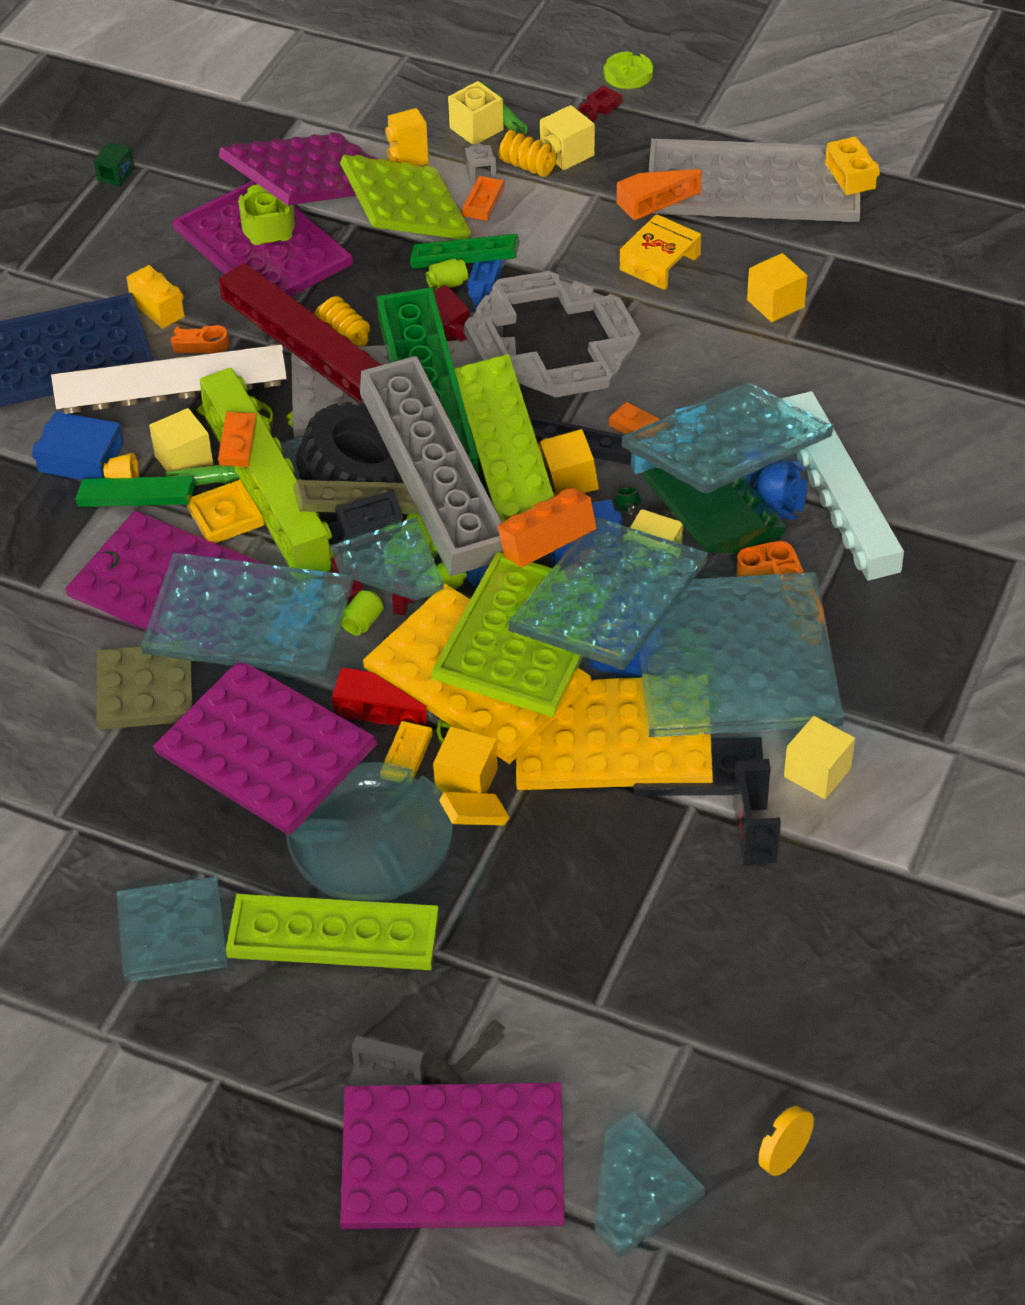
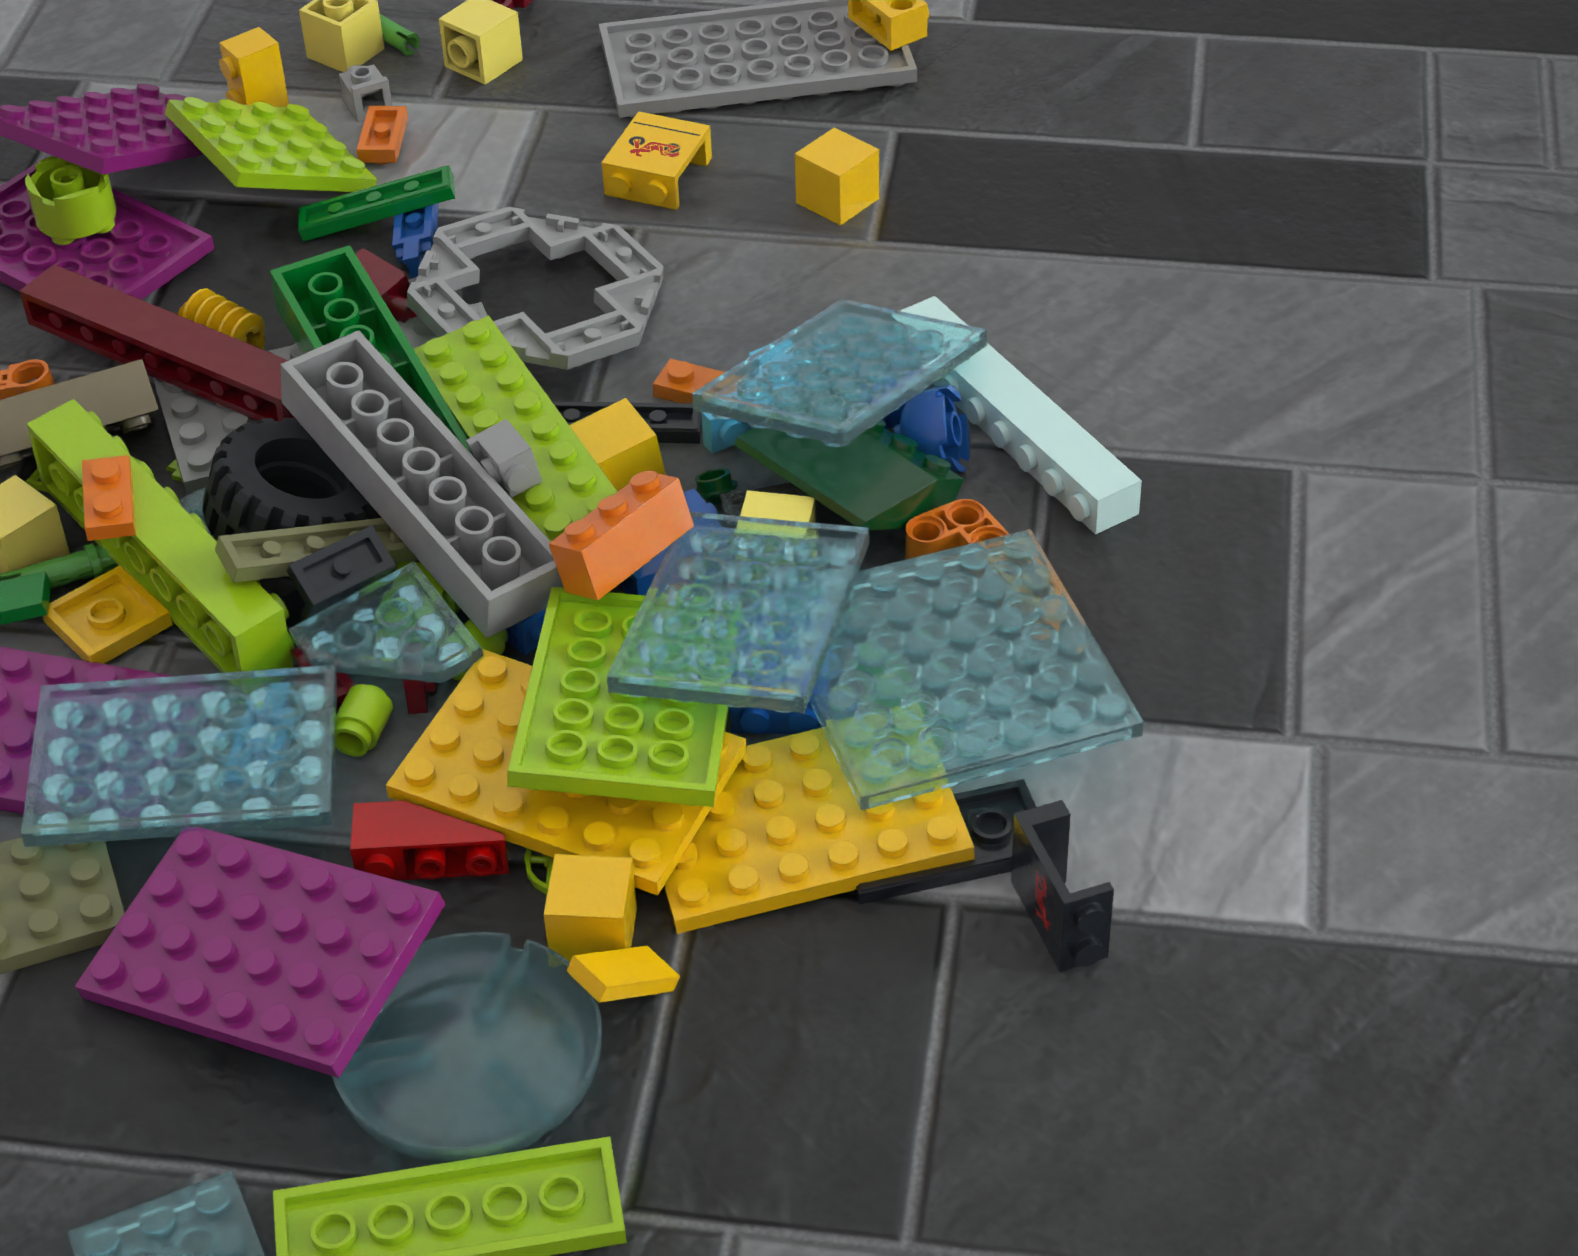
camera: 15 degrees left, 5 degrees down
yellow plate [380,721,433,785] -> none
lime brick [426,258,468,291] -> none
yellow piece [498,130,557,177] -> none
orange slope [617,169,702,221] -> none
light yellow head [784,716,855,799] -> none
none -> light grey brick [466,419,542,498]

